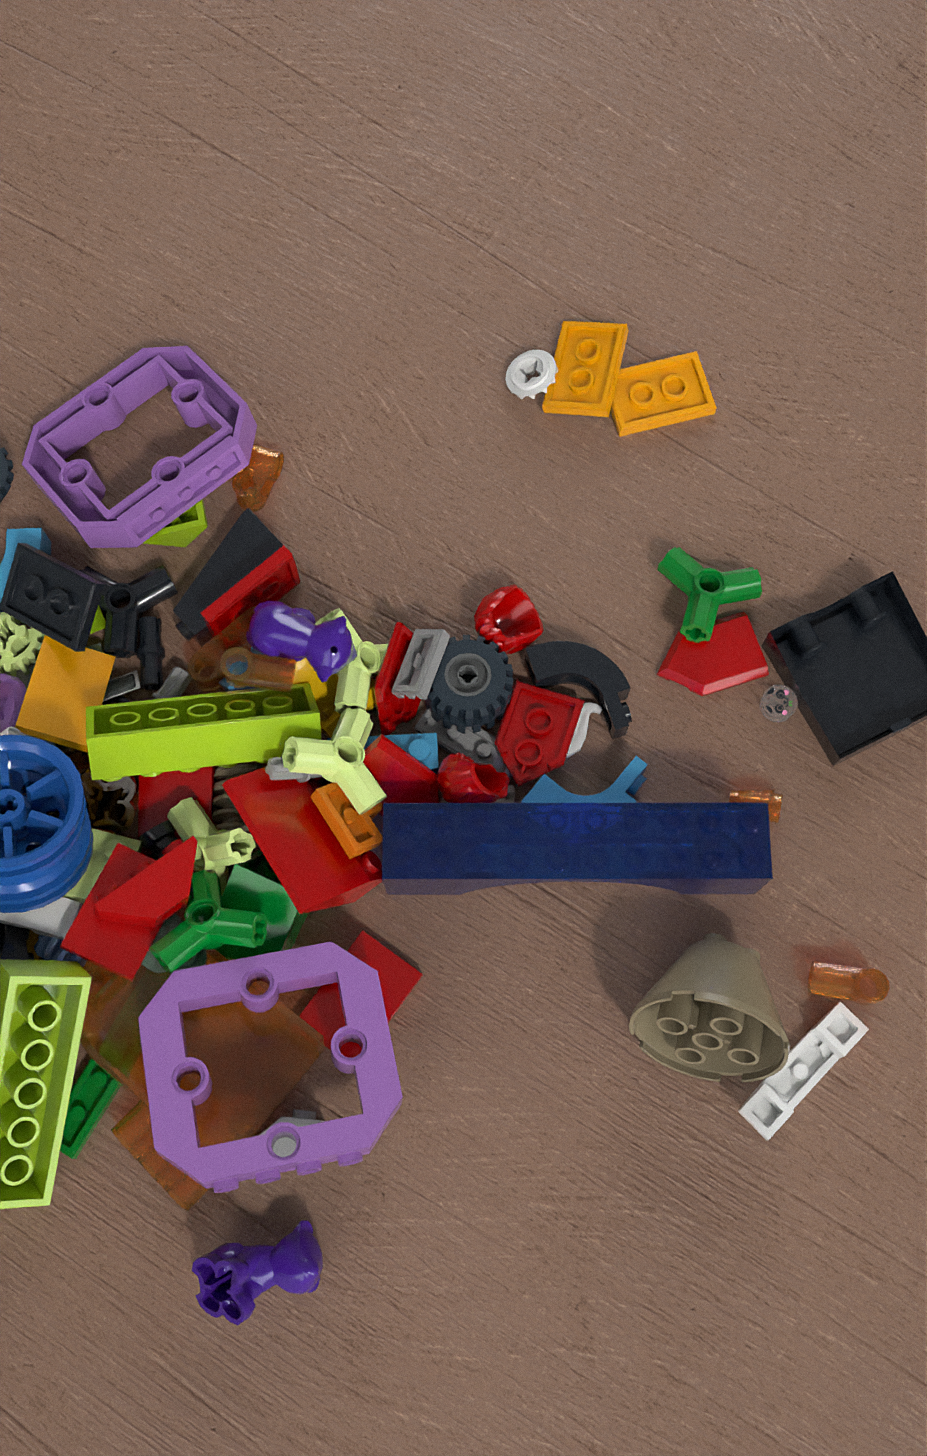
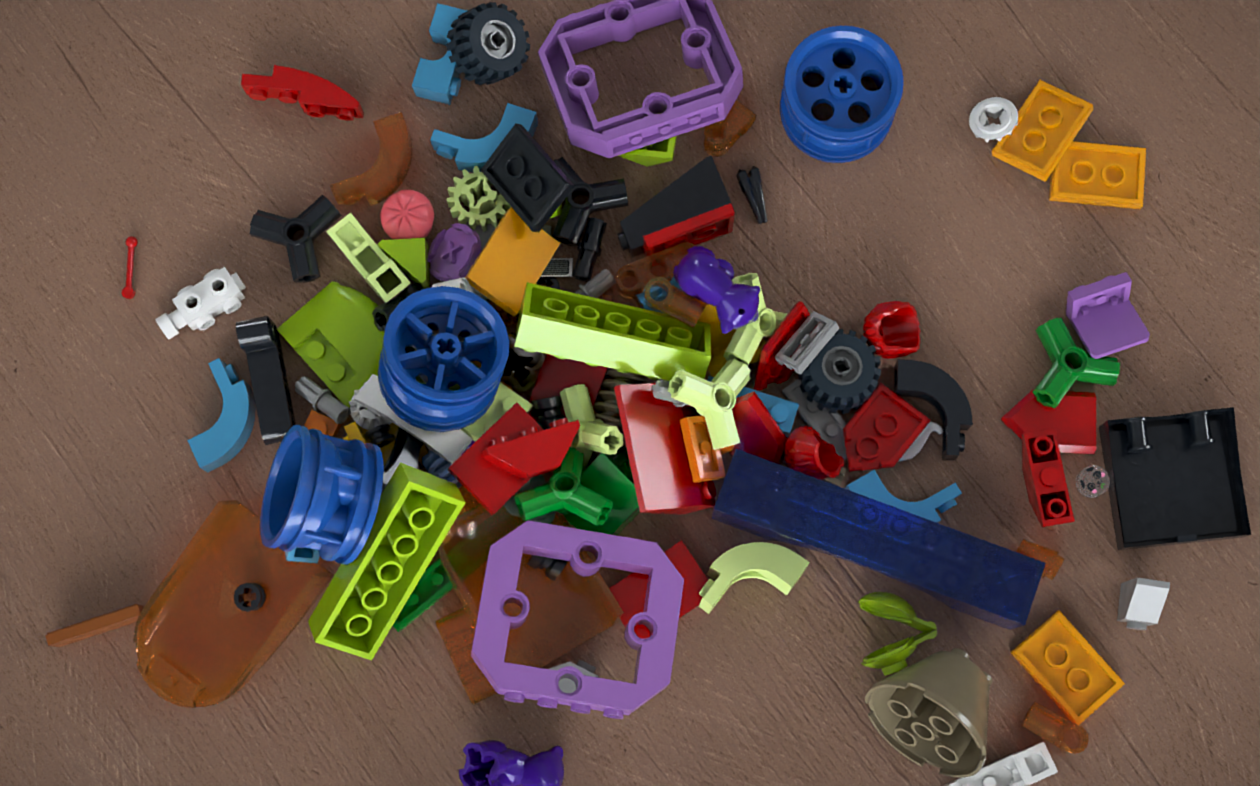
camera: 25 degrees right, 5 degrees up
none -> black wheel [527,555,568,581]
none -> yellowish green arch [699,542,810,614]
none -> black piece [736,166,768,224]
none -> blue wheel [780,26,904,163]
none -> lime animal [858,592,937,676]
none -> light orange tile [1010,610,1125,726]
none -> red slope [1022,428,1075,528]
none -> medium lavender bracket [1066,272,1150,359]
none -> slope [1117,577,1170,630]

